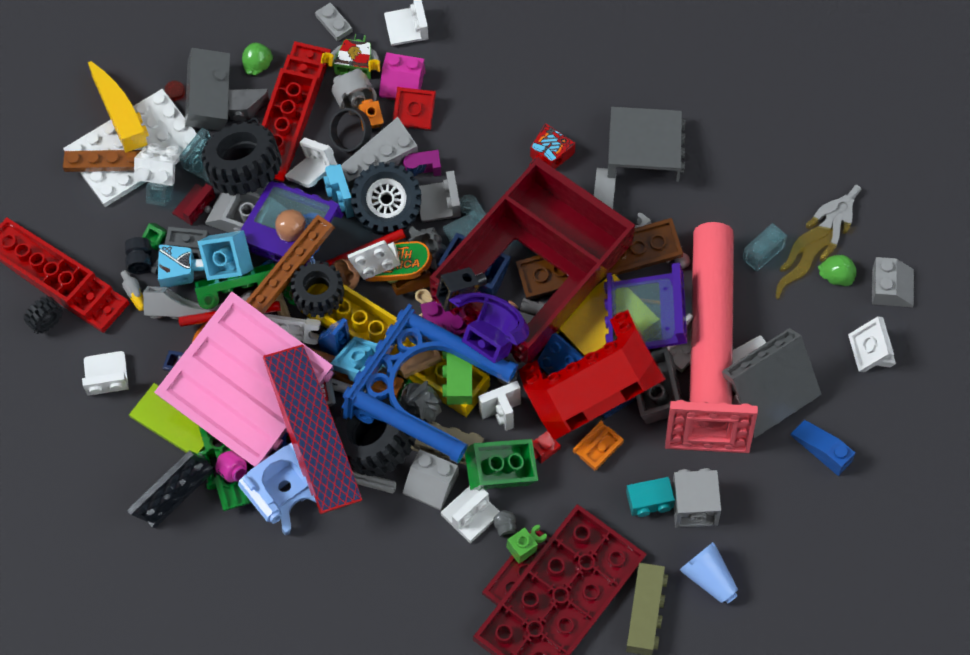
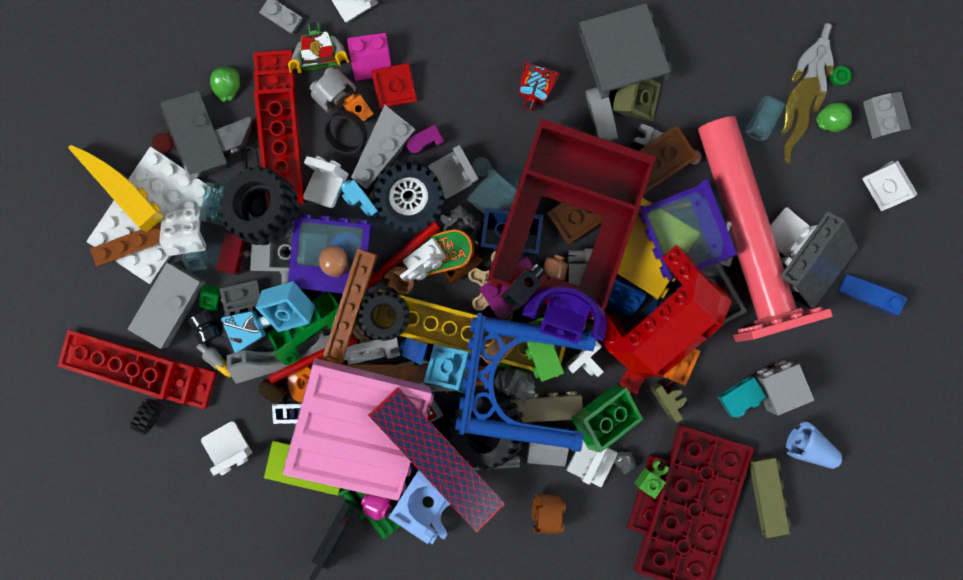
camera: 20 degrees left, 25 degrees up
none -> light grey brick [128,262,206,349]
none -> dark brown brick [258,378,287,405]
none -> dark orange brick [532,494,566,534]
none -> olive slope [612,79,661,121]
none -> olive piece [650,380,689,422]
none -> green tile [830,66,851,86]

